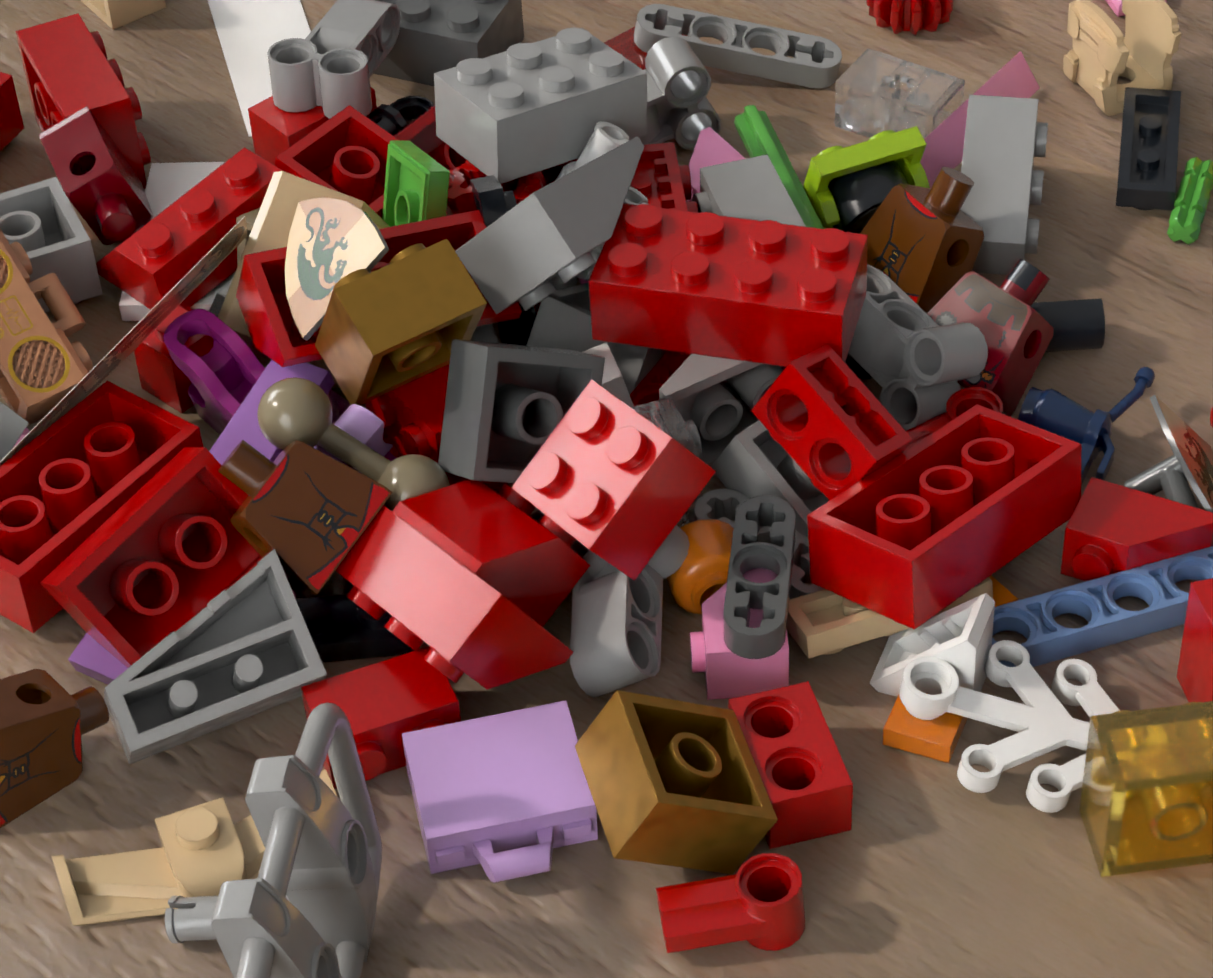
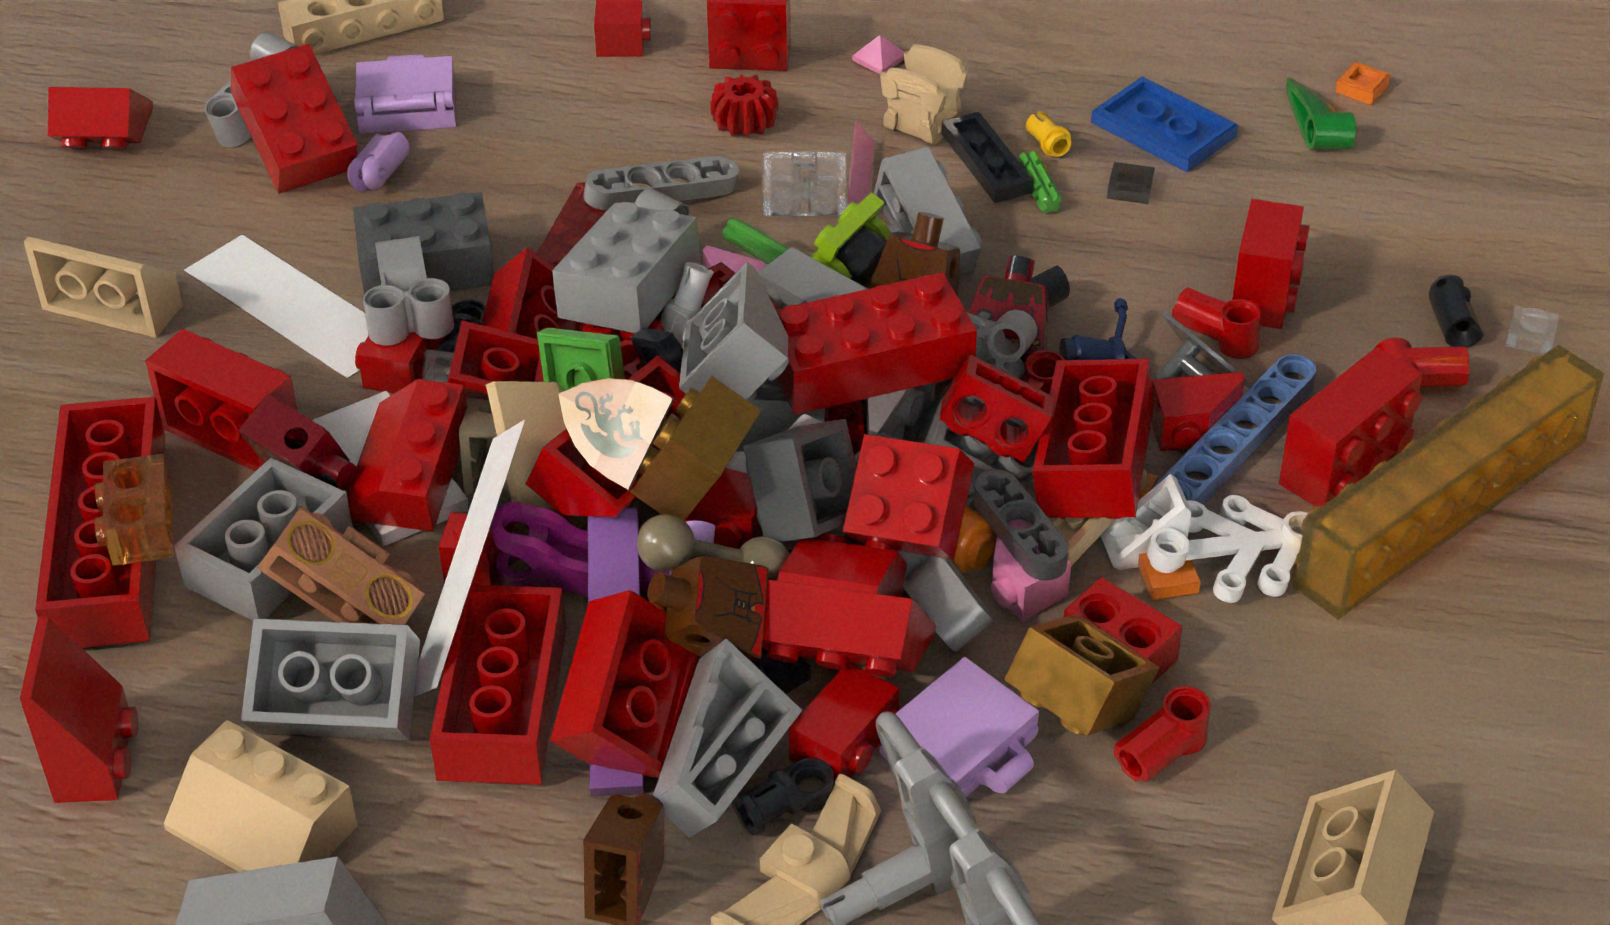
camera: 35 degrees left, 0 degrees up
none -> black connector [731,758,834,836]

